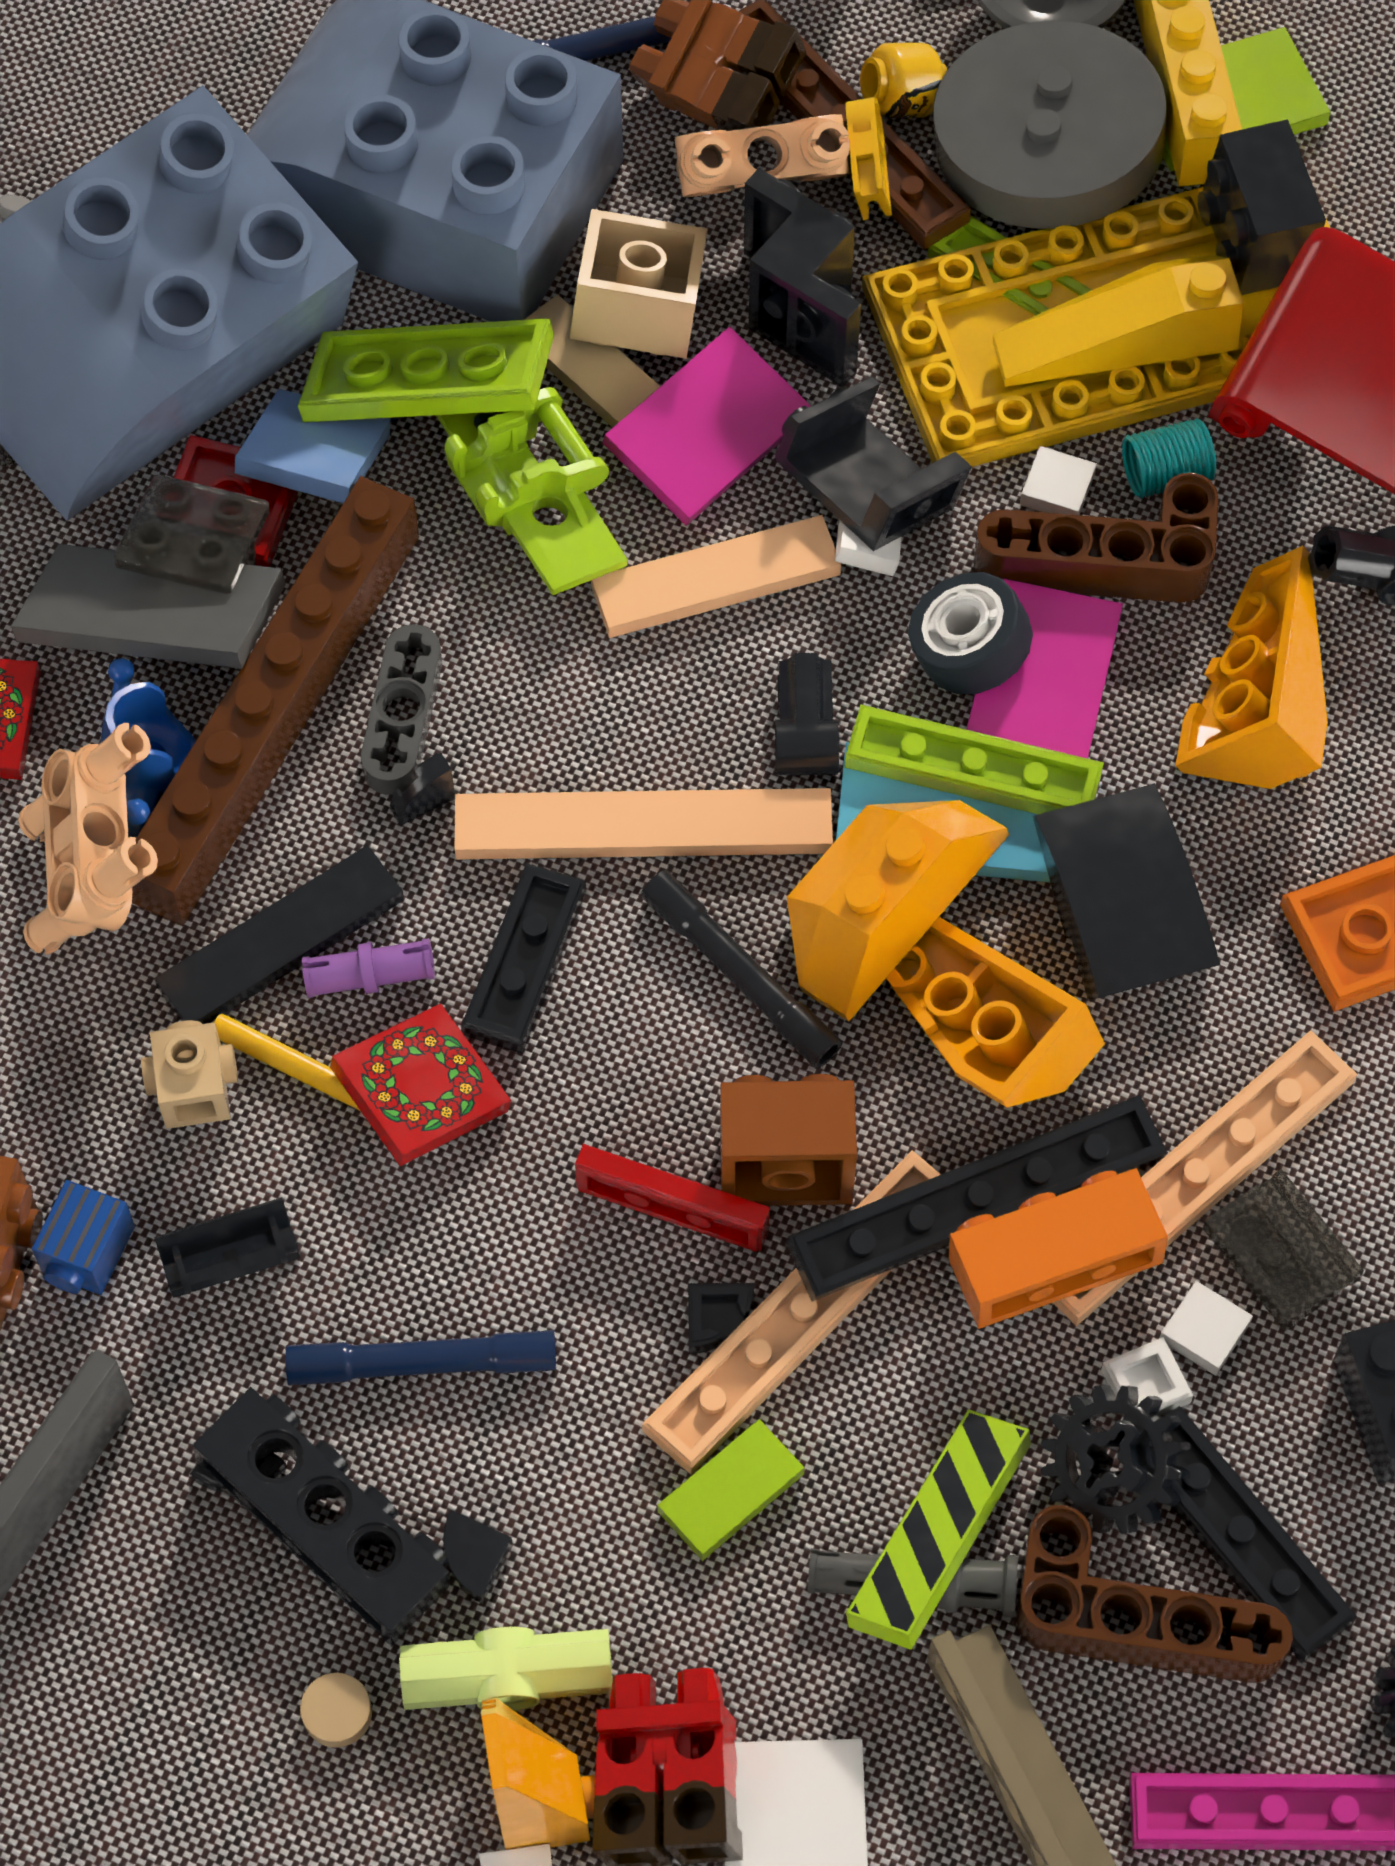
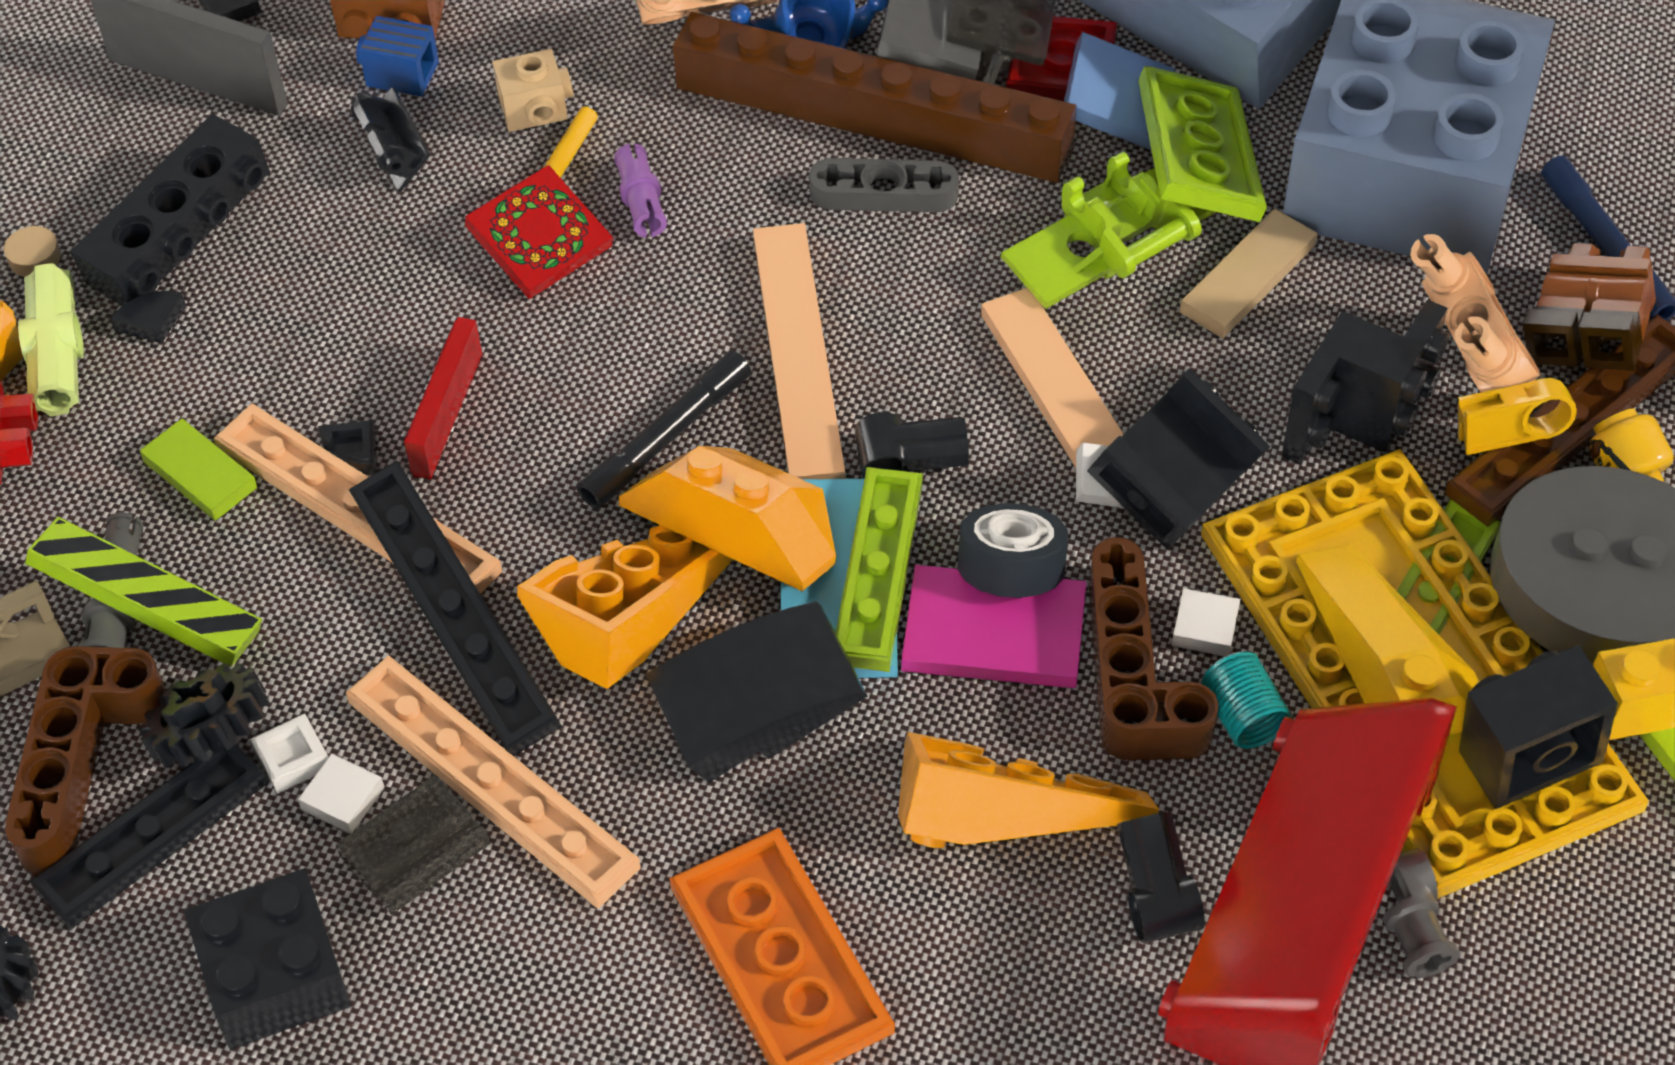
camera: 85 degrees right, 10 degrees down
black tile [154,845,404,1024] -> none
dark blue piece [285,1330,556,1386] -> none
black tile [390,753,455,826] -> none
black tile [461,863,586,1054] -> none
tan brick [569,209,708,359] -> none
dark pink tile [602,326,811,526] -> none
dark orange brick [720,1074,857,1206] -> none
orange brick [949,1168,1168,1329] -> none

